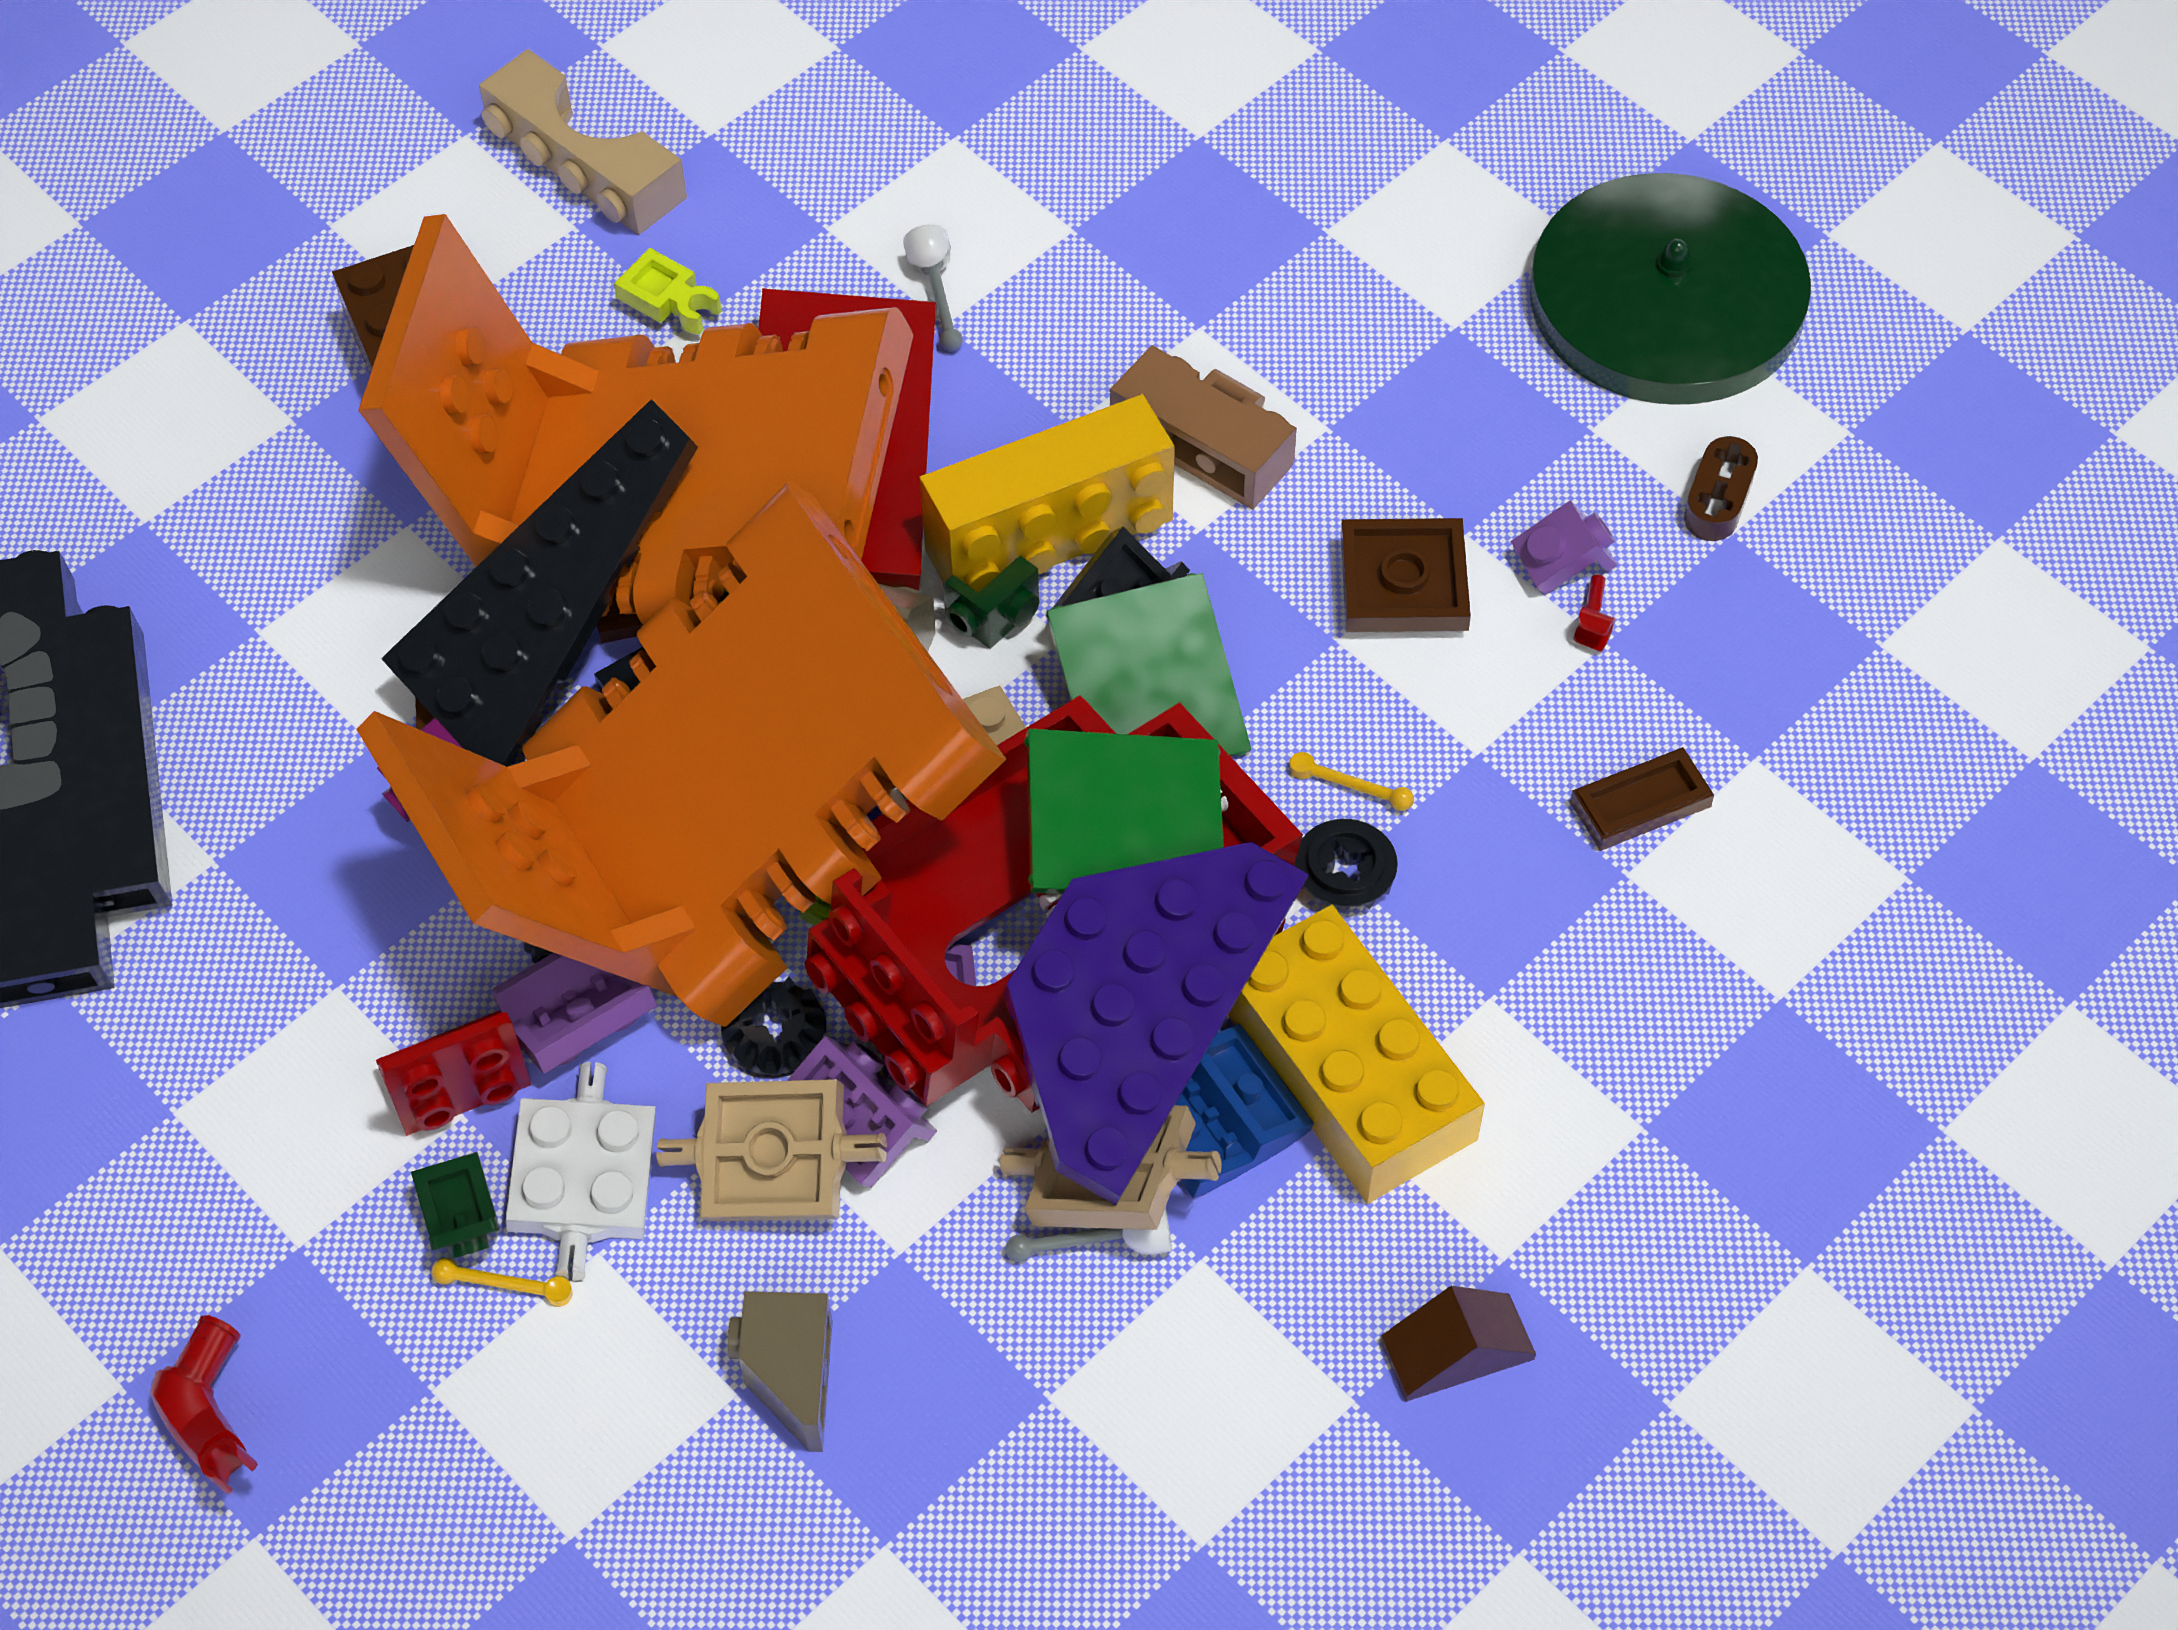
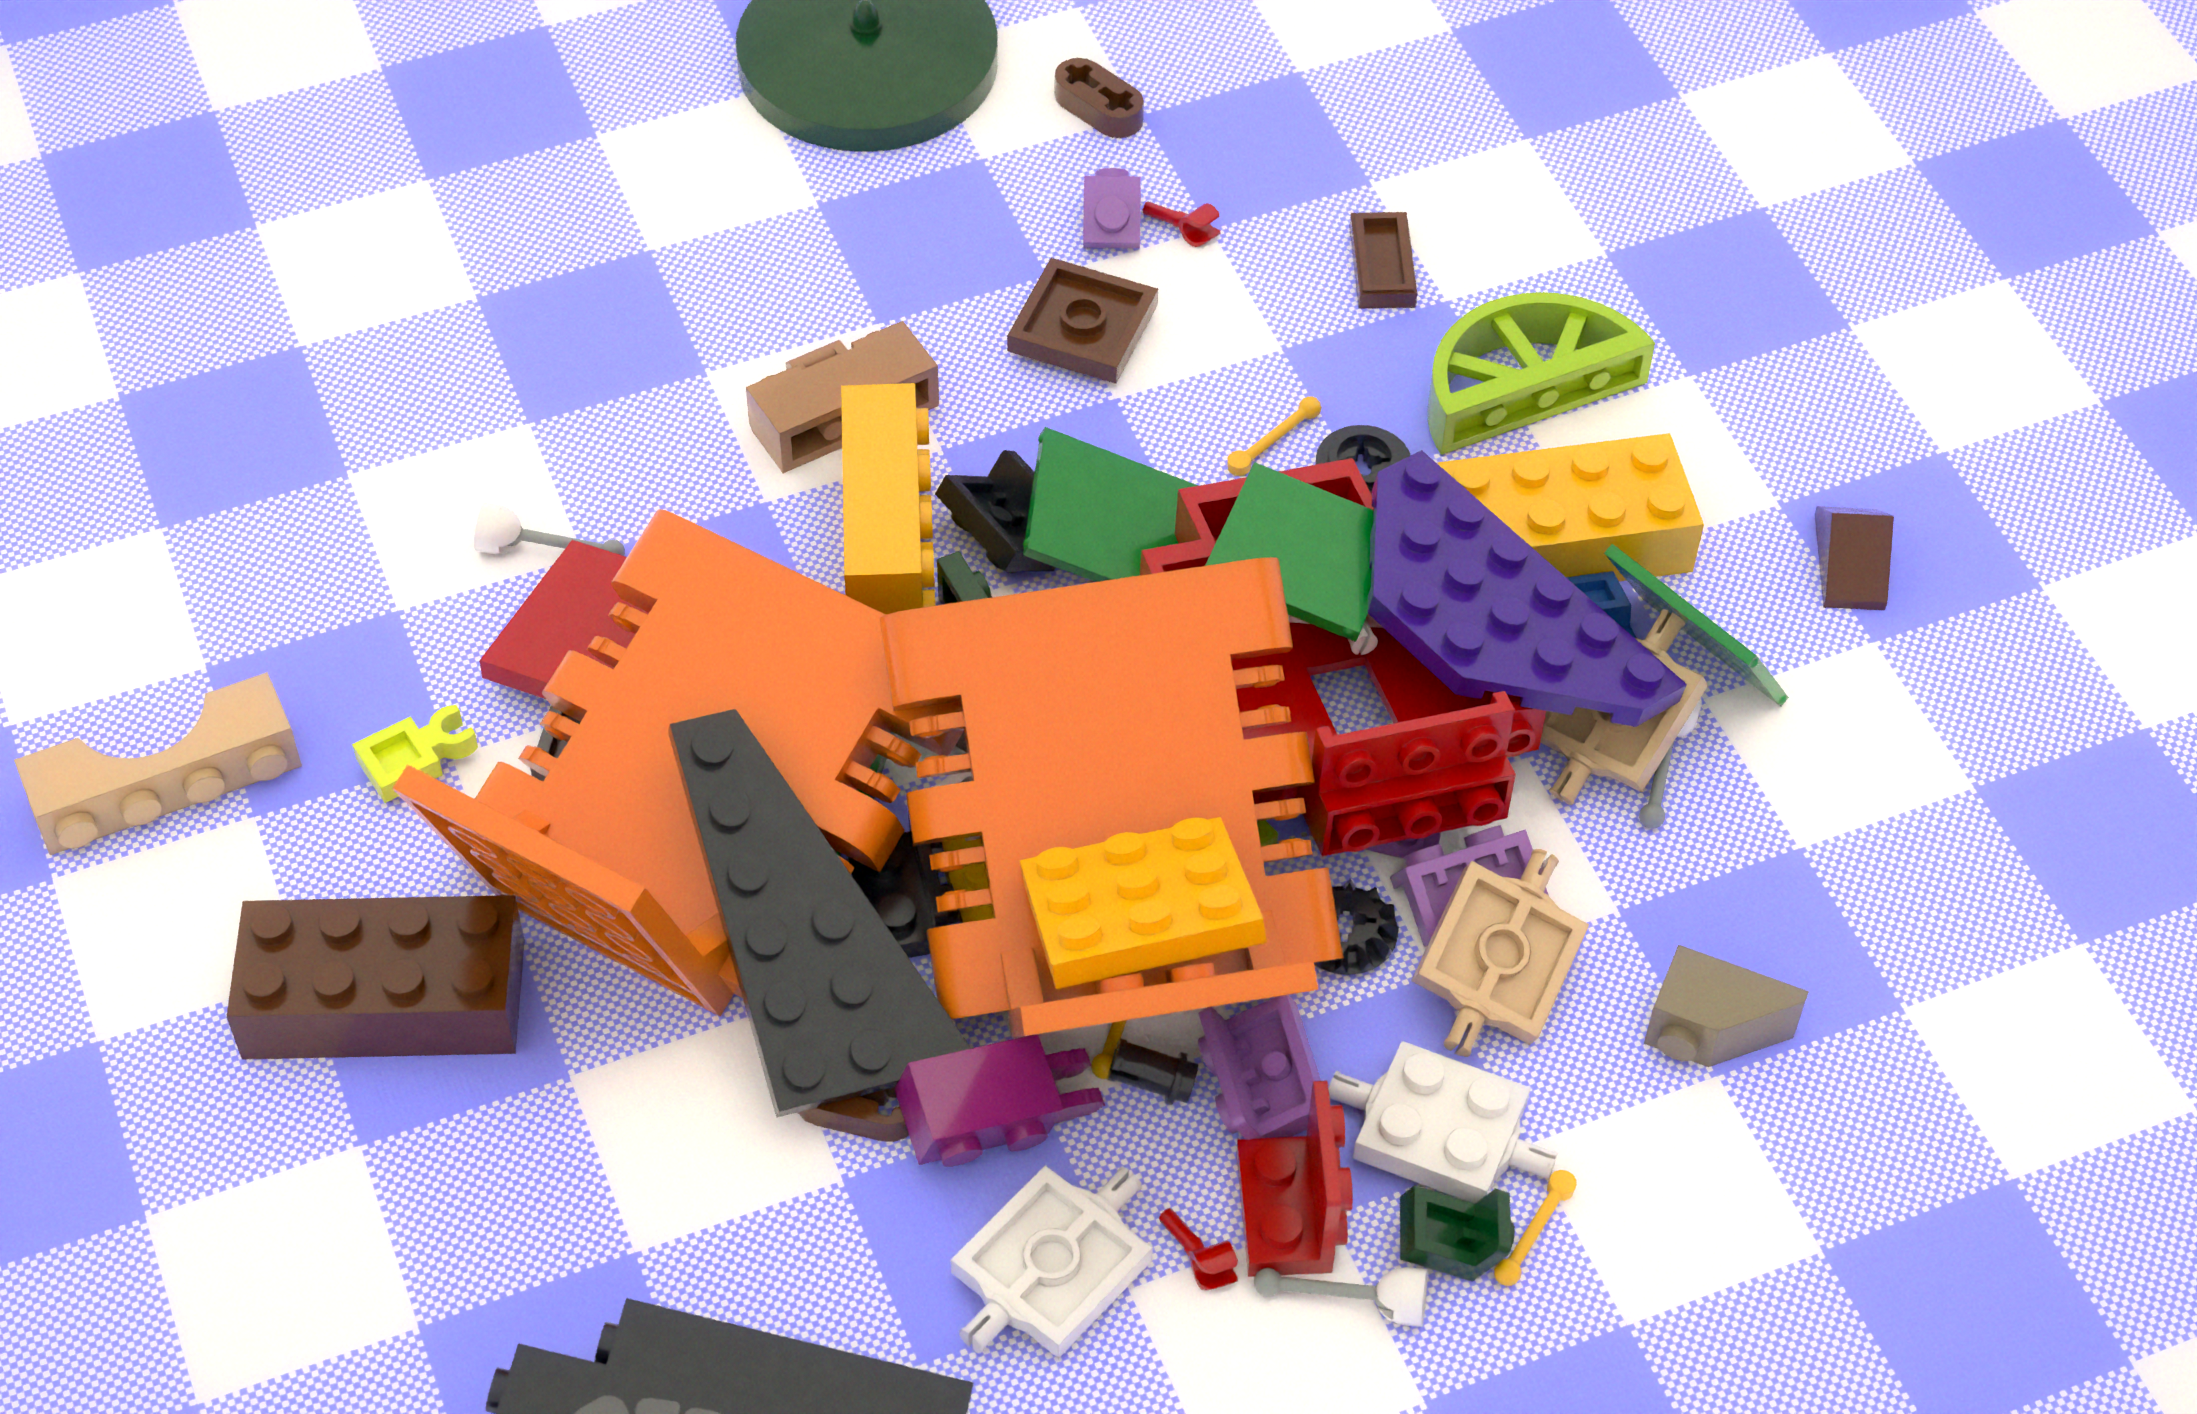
camera: 70 degrees left, 5 degrees down
none -> white plate [951,1165,1153,1358]
none -> yellow plate [1019,817,1267,989]
none -> red hand [1159,1208,1238,1290]
none -> hinge [1254,1267,1428,1327]
none -> lime window [1427,292,1655,455]
none -> green piece [1604,544,1789,707]

